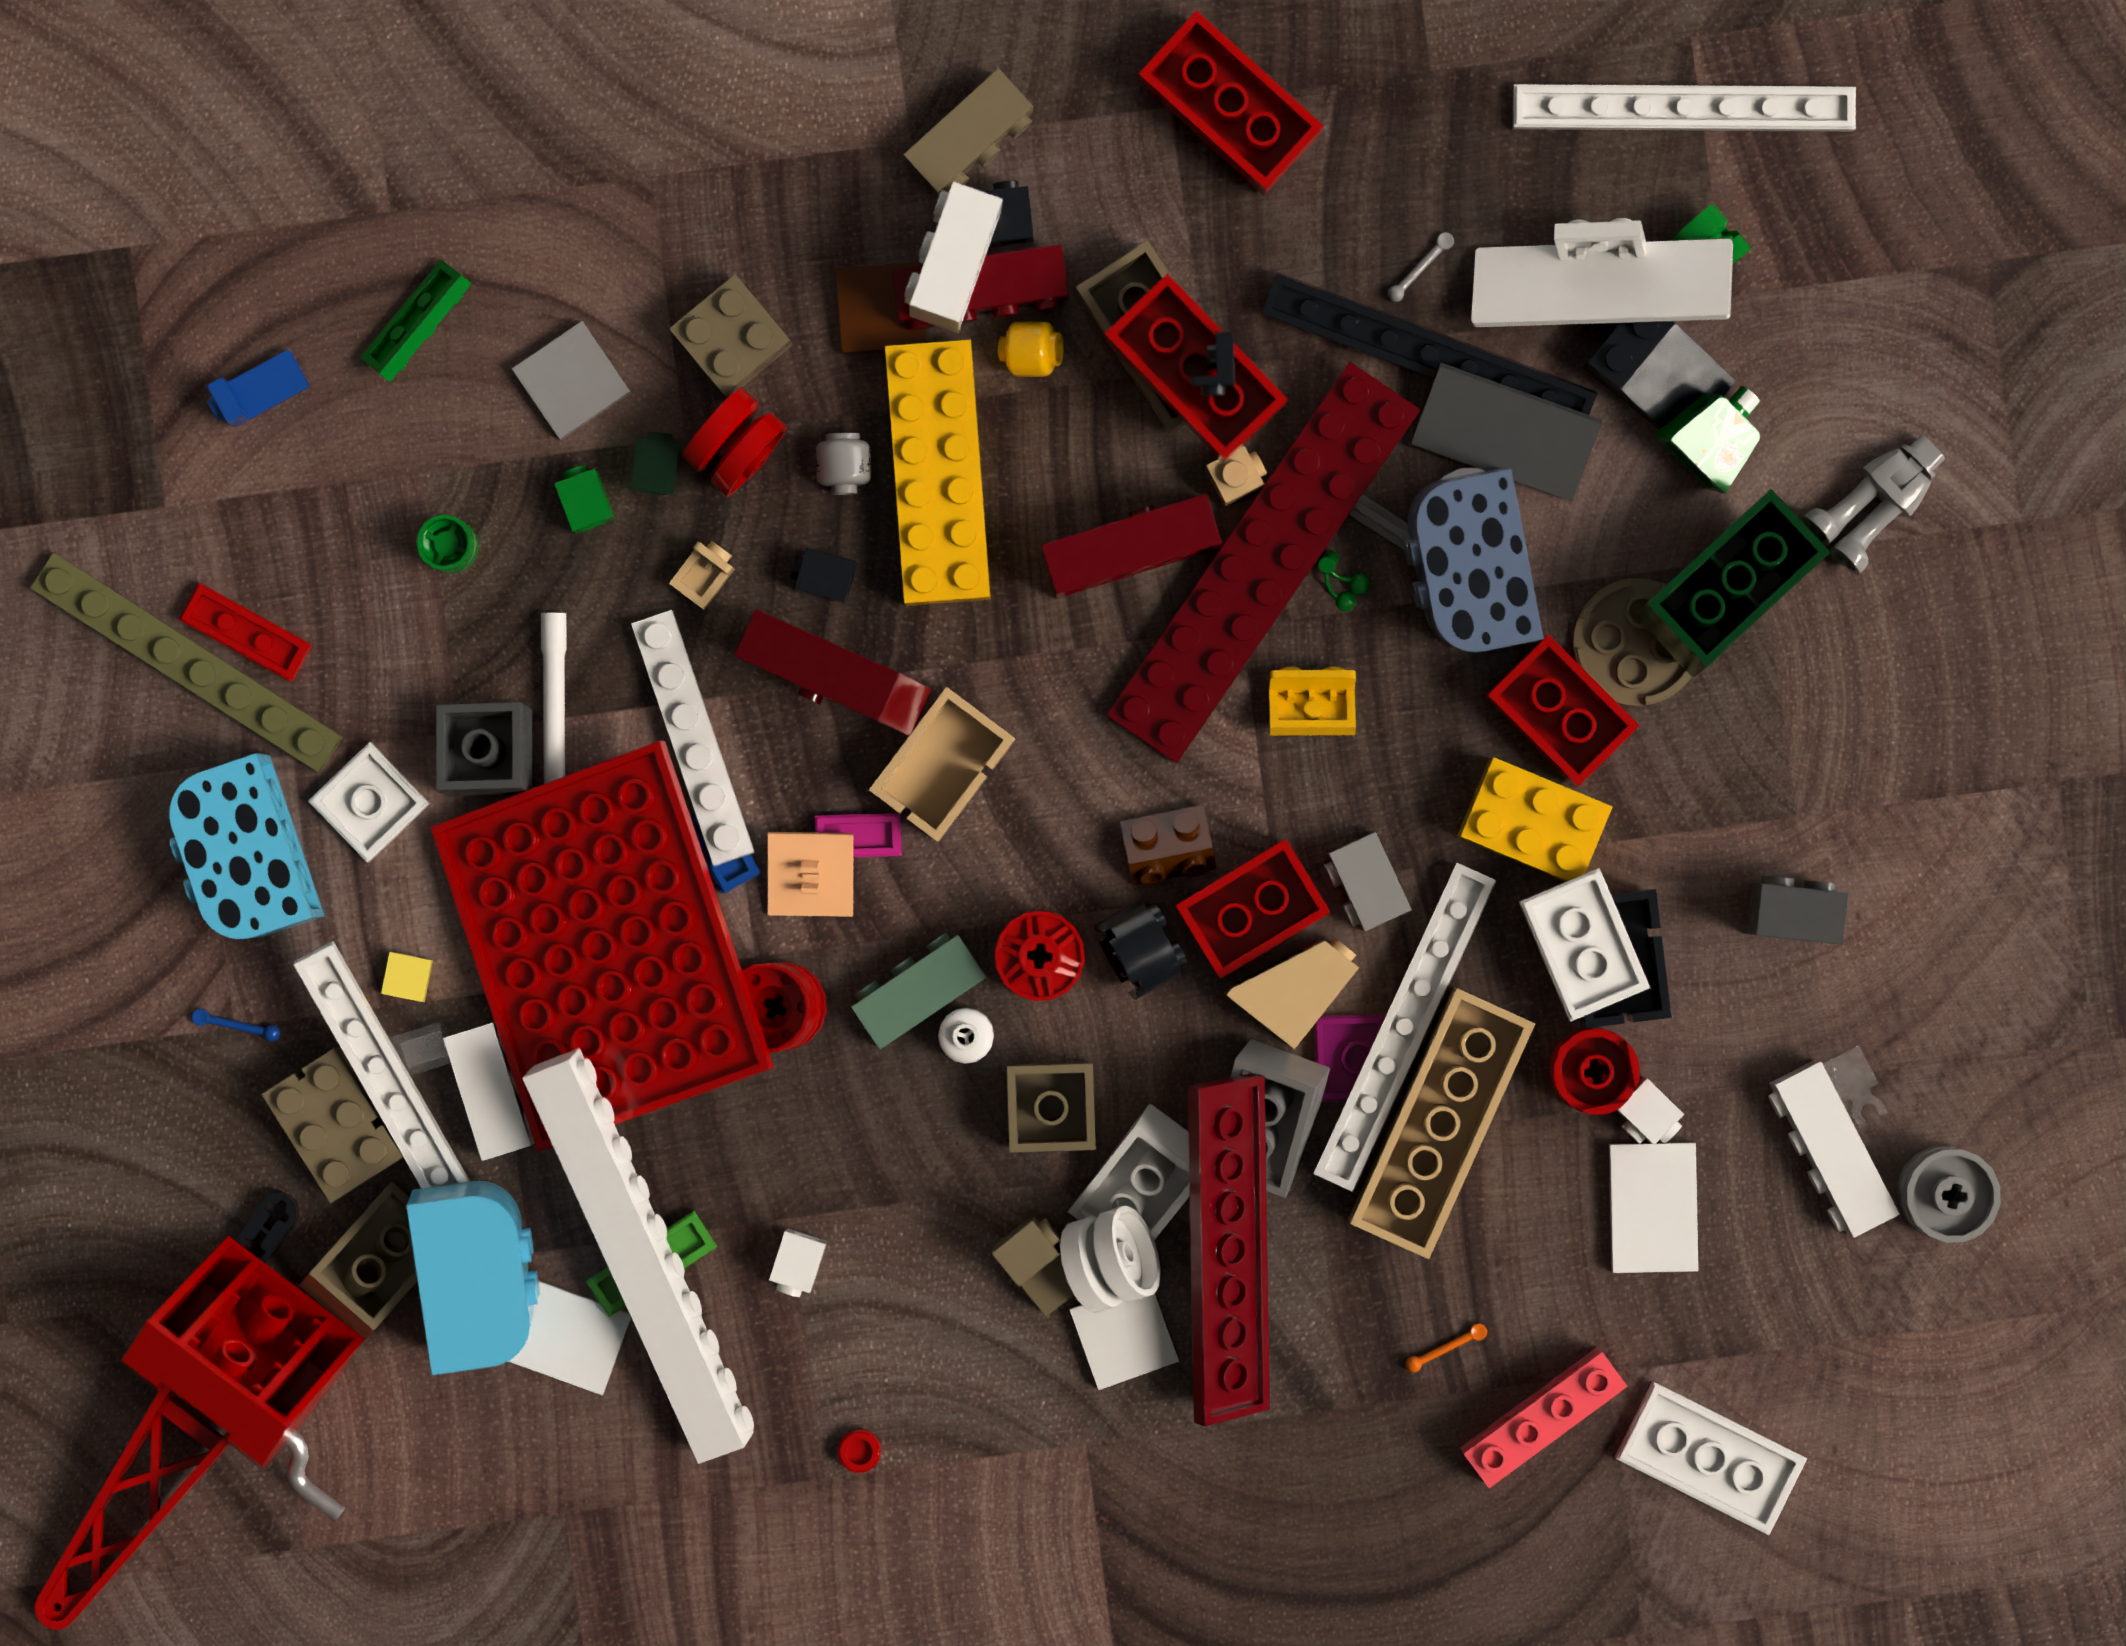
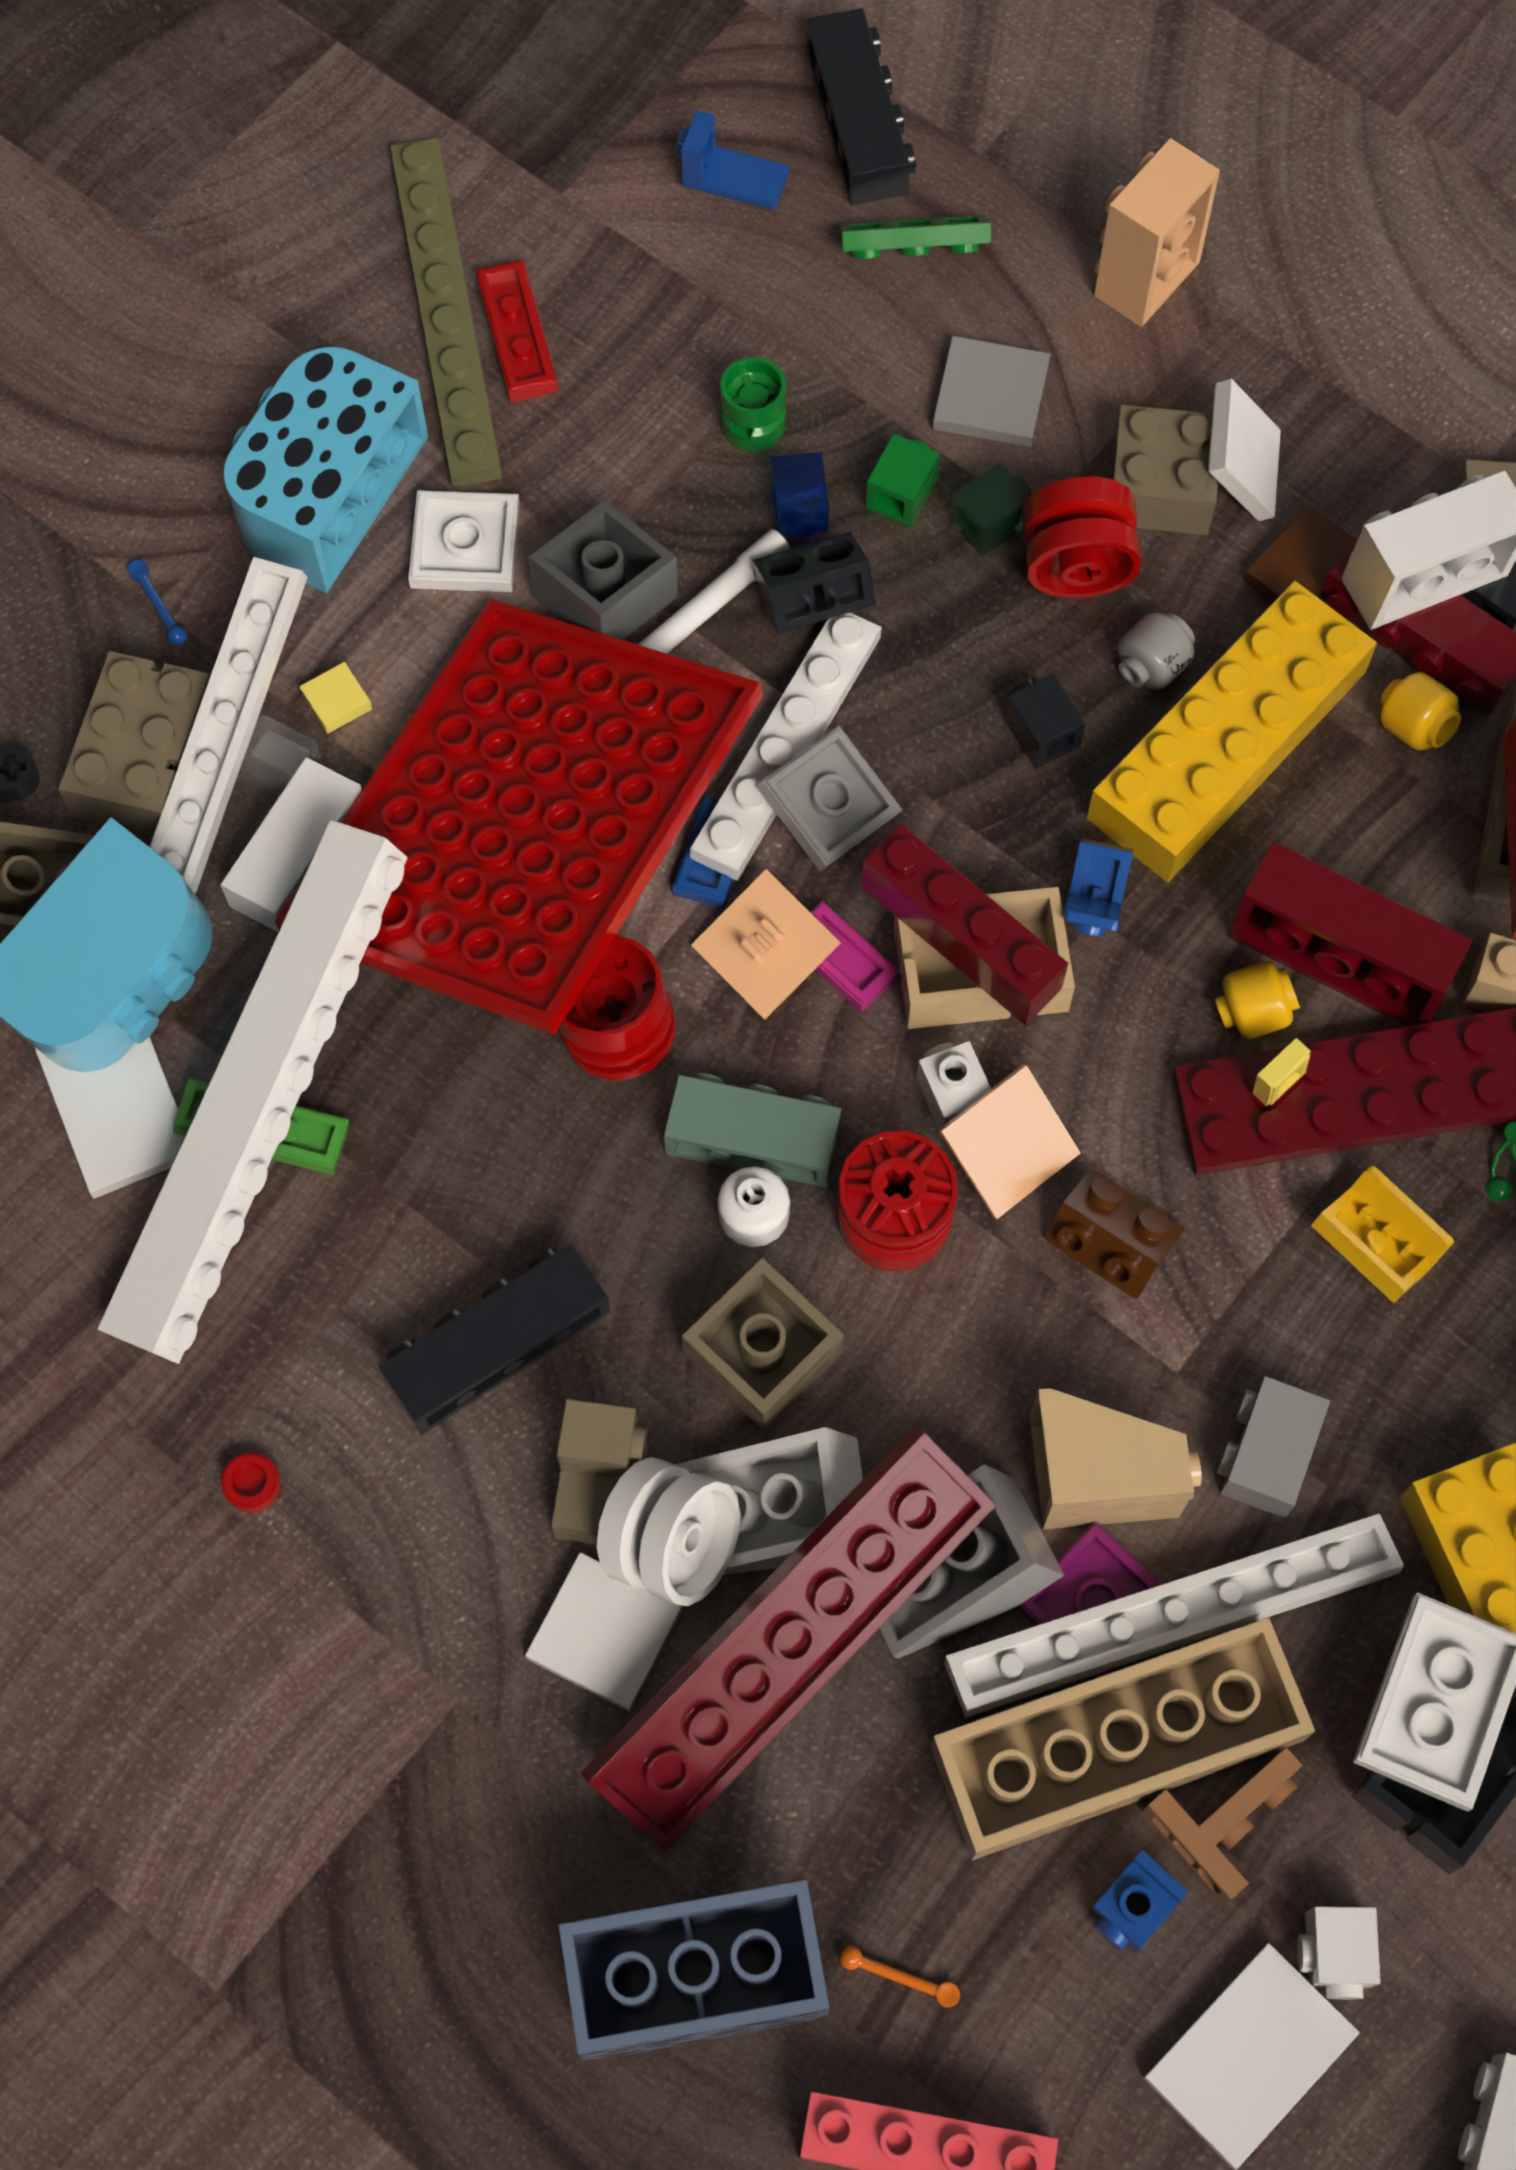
camera: 45 degrees right, 20 degrees down
tan bracket [669,540,735,610] -> none
dark red brick [734,609,931,736] -> none
white brick [769,1228,827,1297] -> none
black brick [1094,900,1188,1000] -> none
red brick [1175,839,1331,979] -> none
red brick [1549,1027,1640,1115] -> none
none -> black brick [378,1243,611,1435]
none -> sand blue brick [559,1880,830,2060]
none -> black brick [753,531,876,633]
none -> light grey tile [756,726,902,872]
none -> clear blue brick [771,452,829,538]
none -> black brick [806,8,916,206]
none -> dark red brick [862,823,1068,1026]
none -> white brick [916,1041,991,1136]
none -> light nougat piece [938,1064,1080,1219]
none -> blue bracket [1063,838,1134,936]
none -> blue brick [1089,1850,1189,1953]
none -> light nougat brick [1094,138,1220,327]
none -> medium nougat bracket [1141,1747,1303,1905]
none -> white tile [1208,379,1281,521]
none -> yellow head [1215,961,1300,1040]
none -> light yellow tile [1253,1038,1311,1106]

